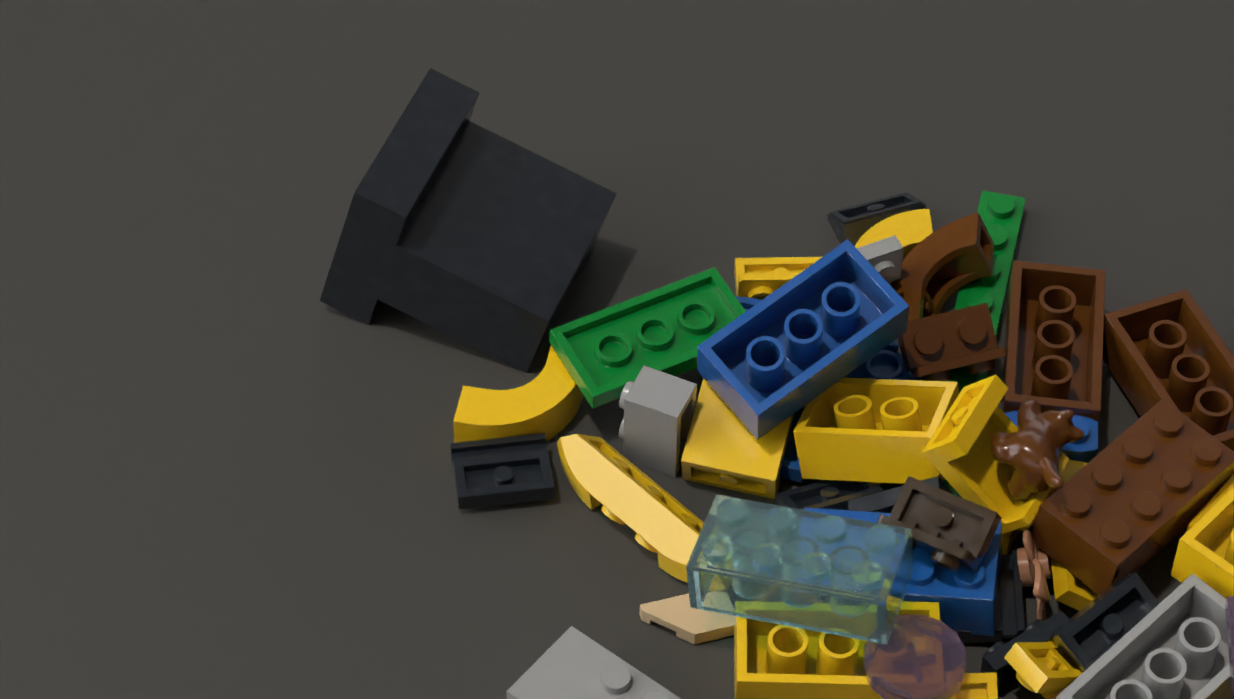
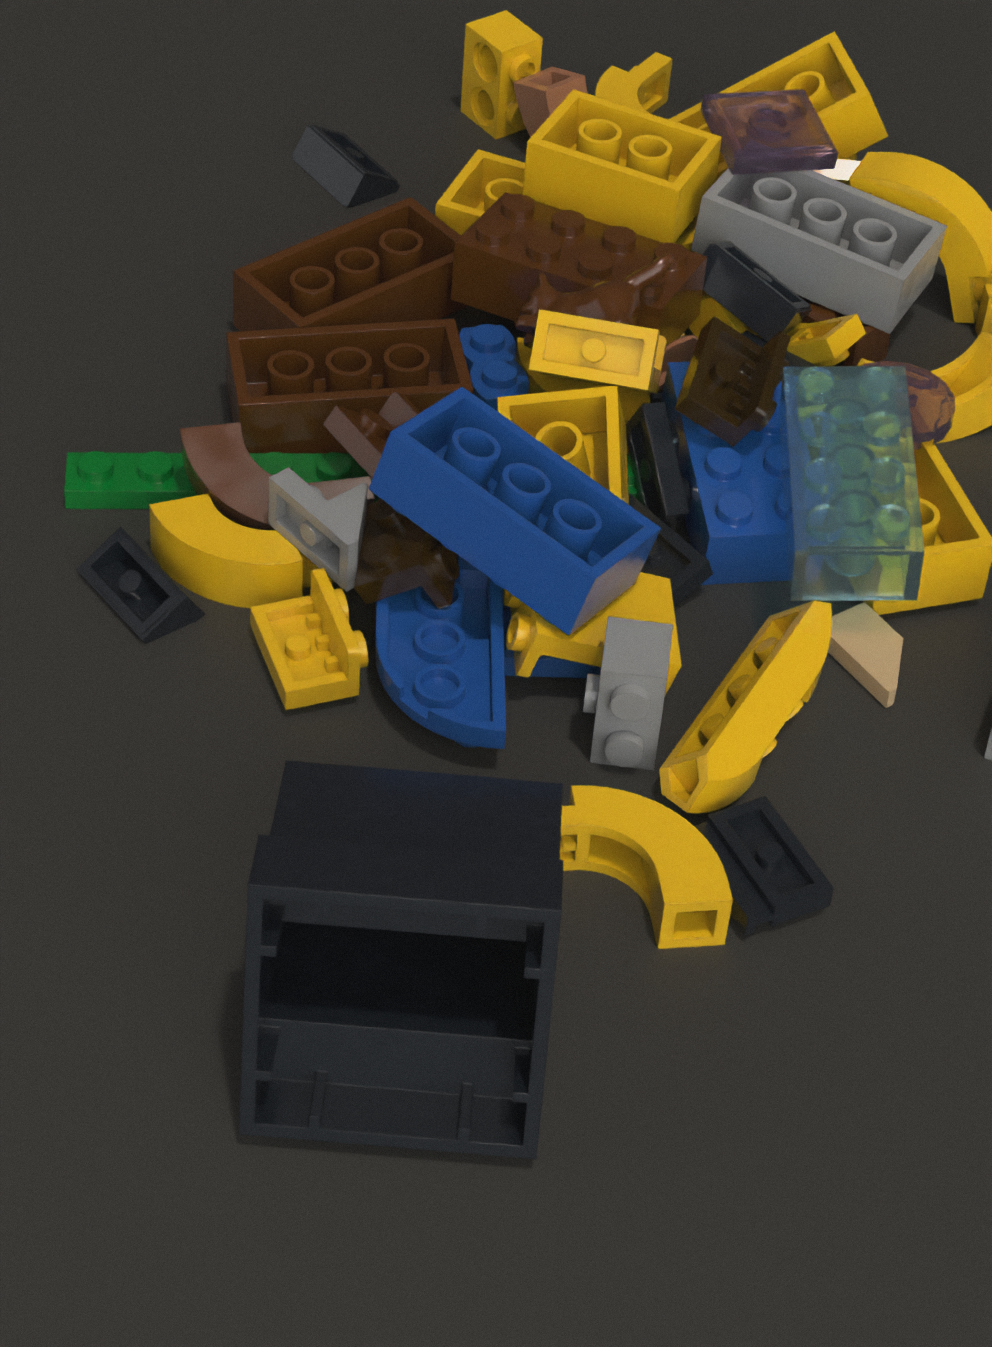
camera: 110 degrees left, 5 degrees down
green plate [549,267,746,409] -> none

